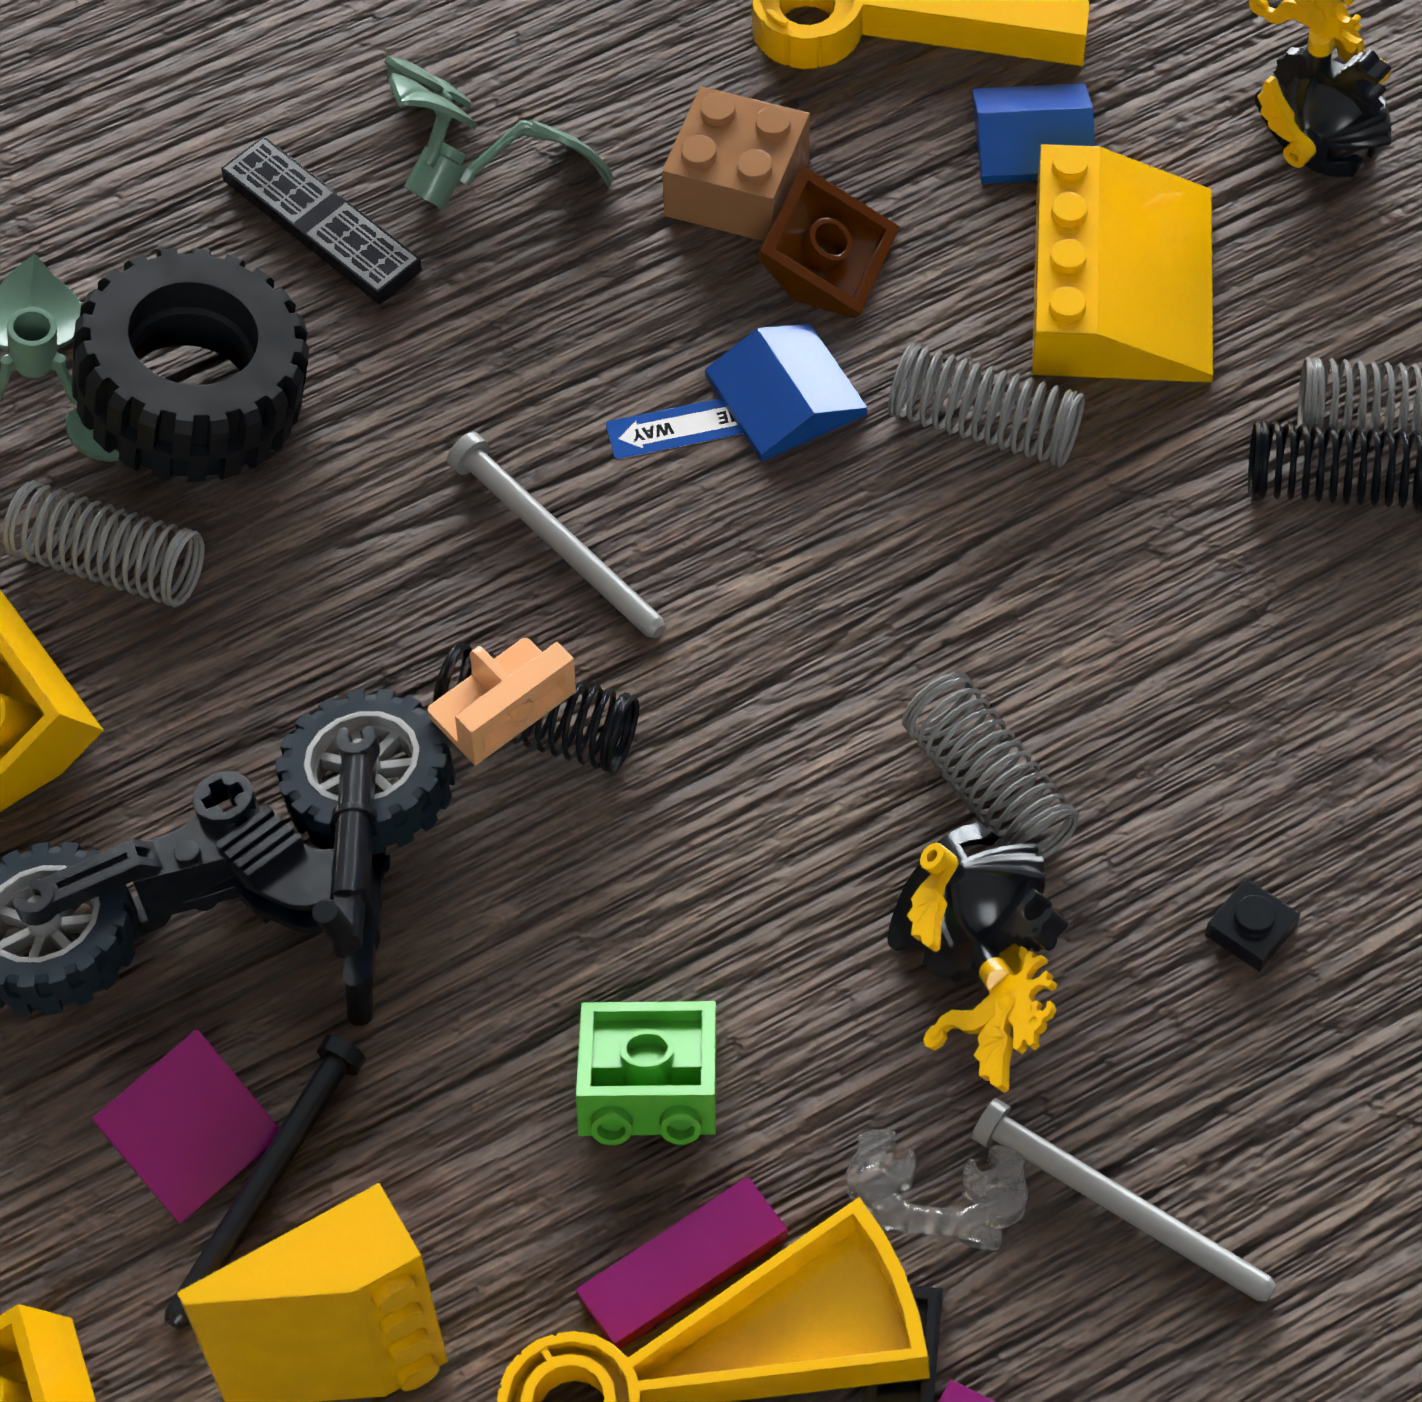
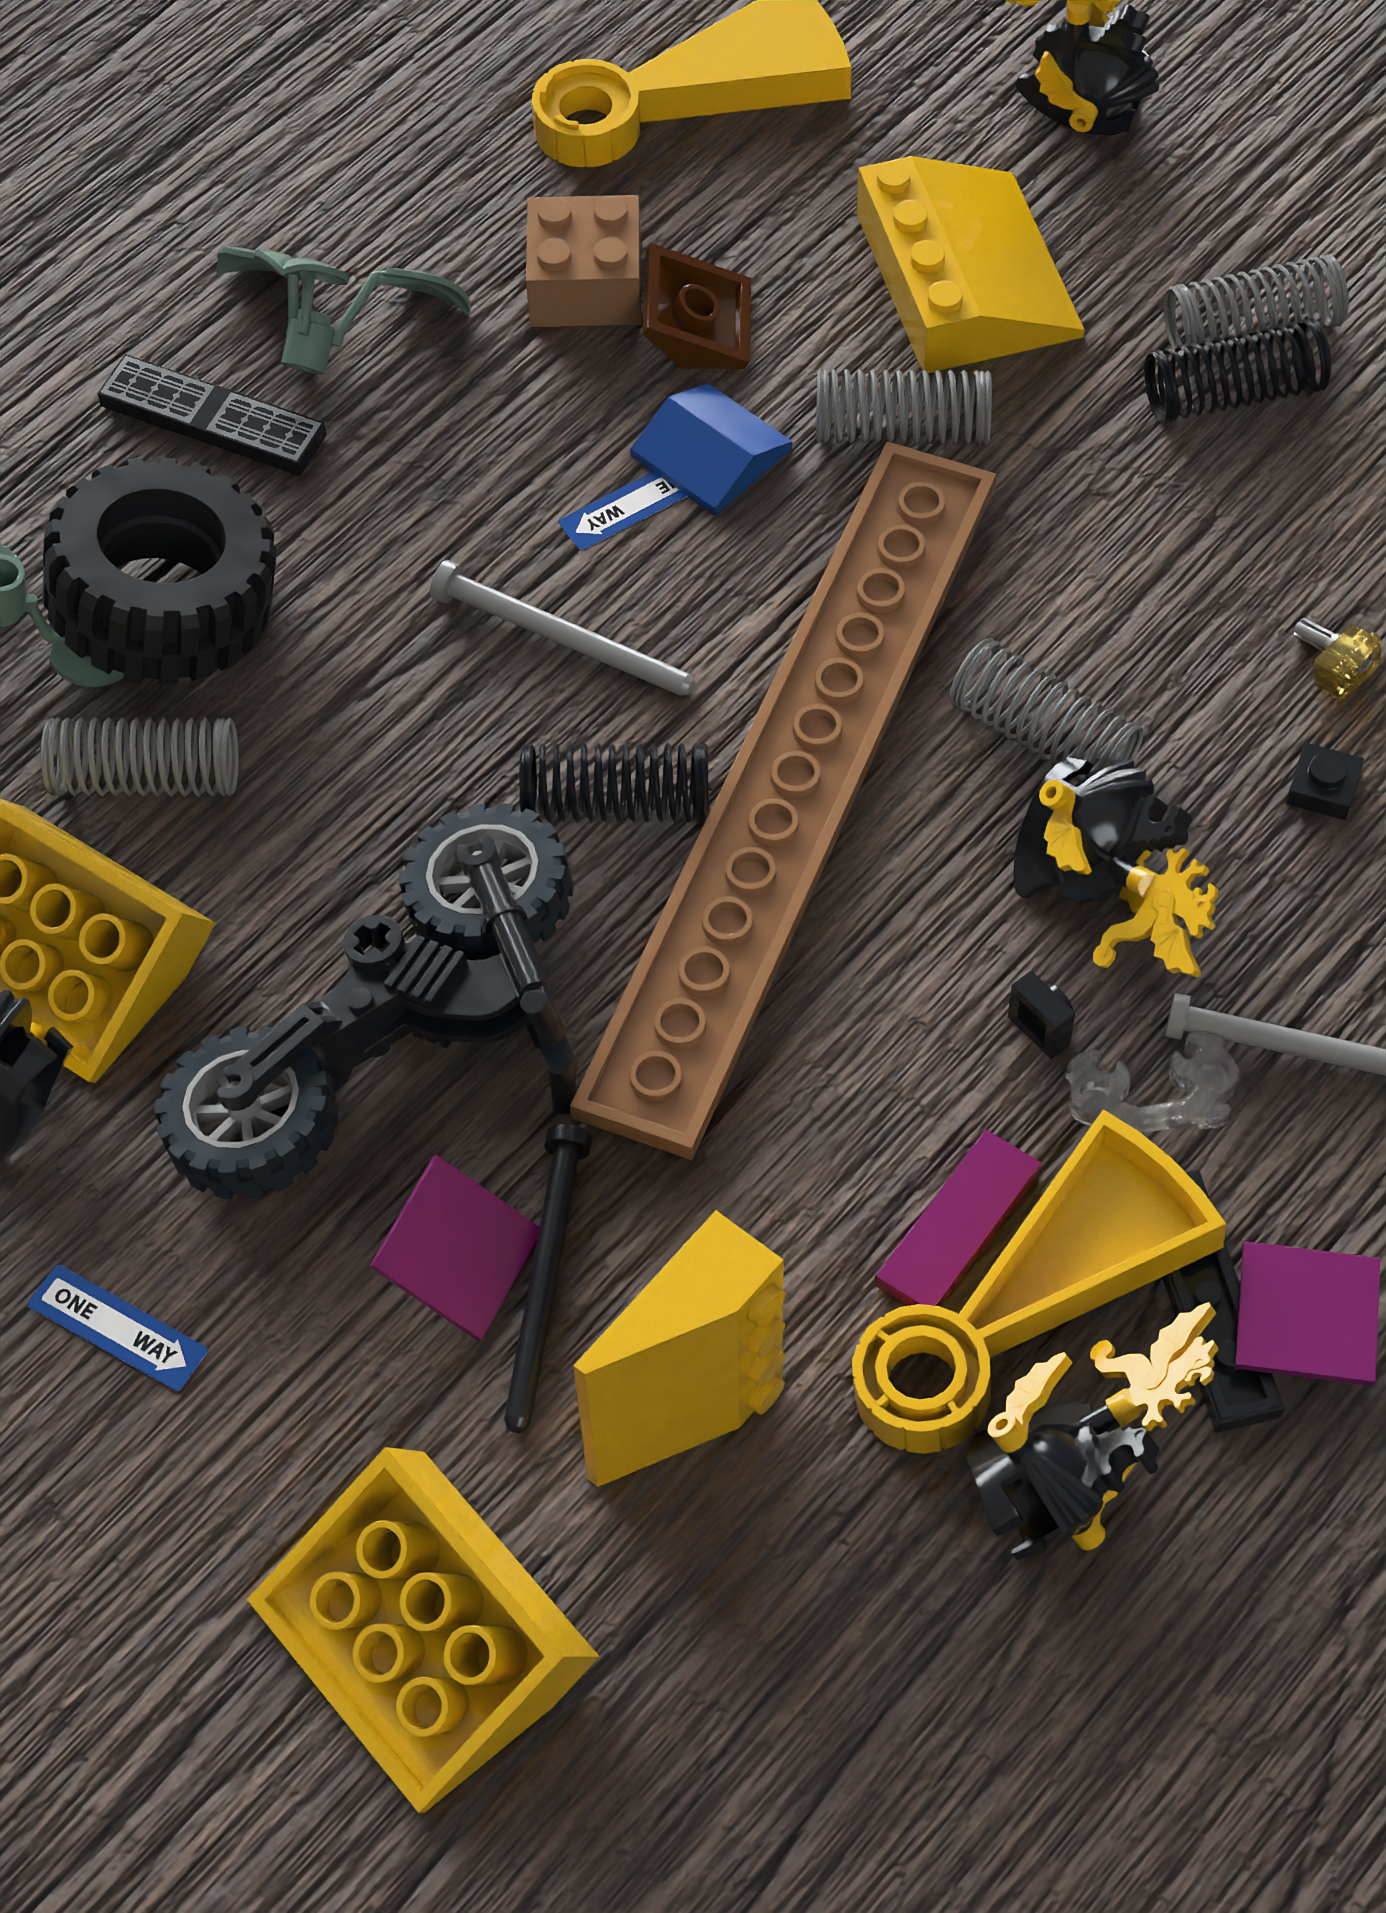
camera: 20 degrees left, 0 degrees up
light nougat panel [428,638,576,766] -> none
bright green plate [576,1001,716,1145] -> none
blue slope [972,83,1095,184] -> none
none -> medium nougat plate [570,442,996,1160]
none -> black plate [1008,970,1075,1059]
none -> clear yellow piece [1294,618,1381,702]

